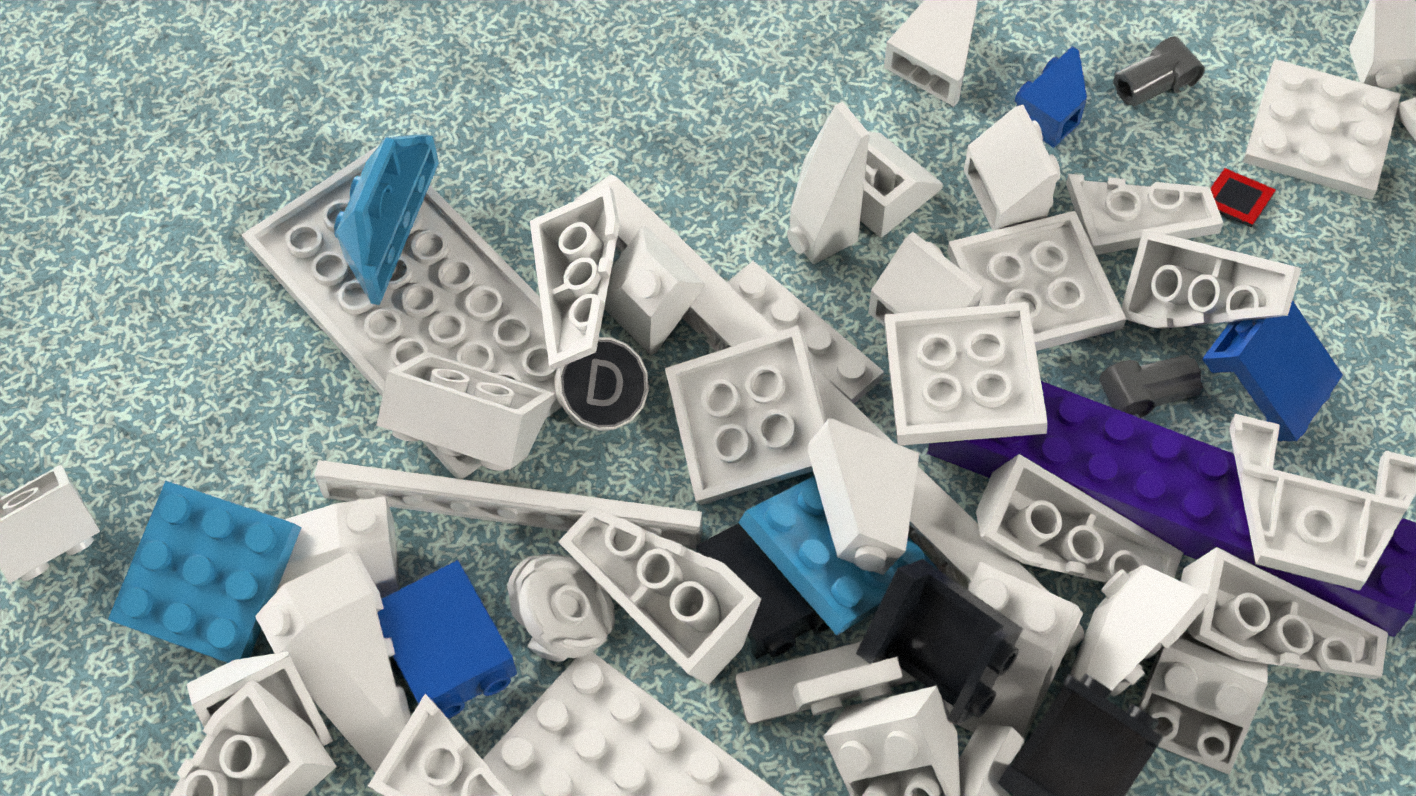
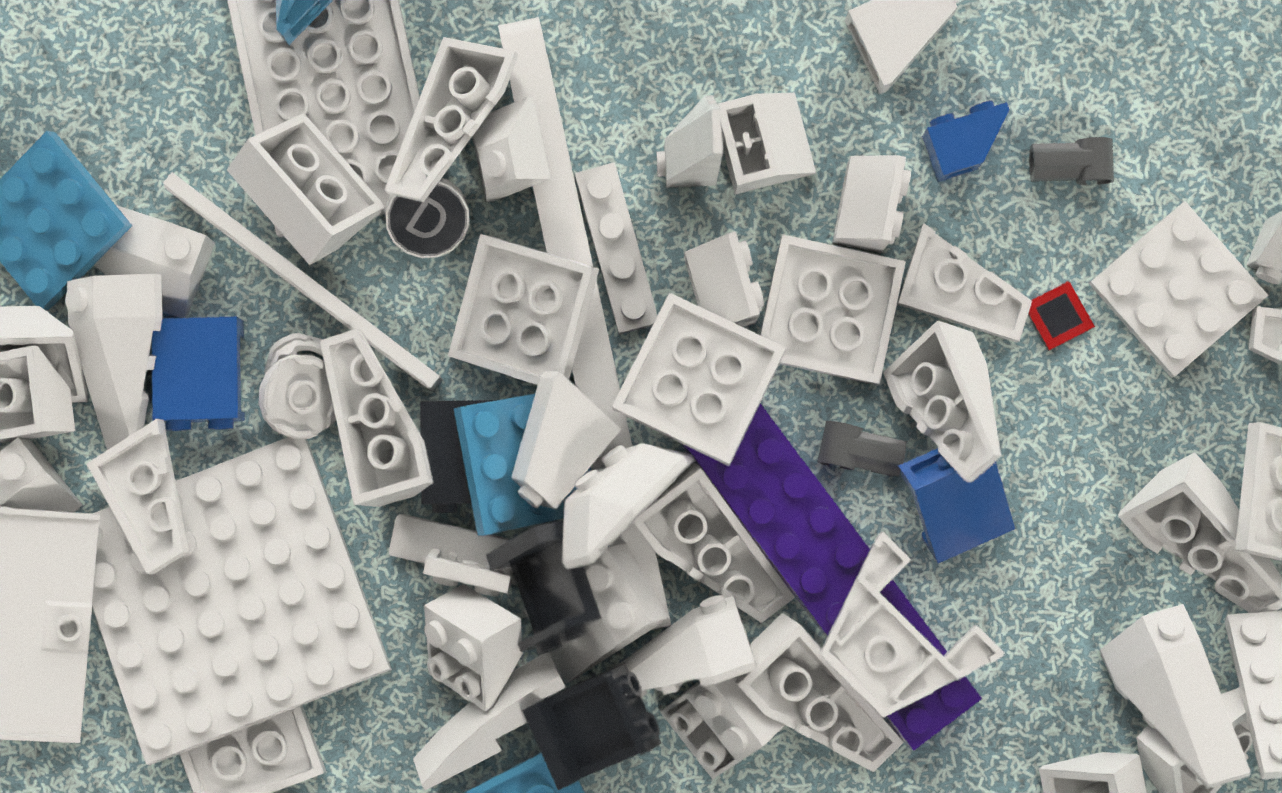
camera: 25 degrees right, 25 degrees up
none -> white wedge [562,443,696,569]

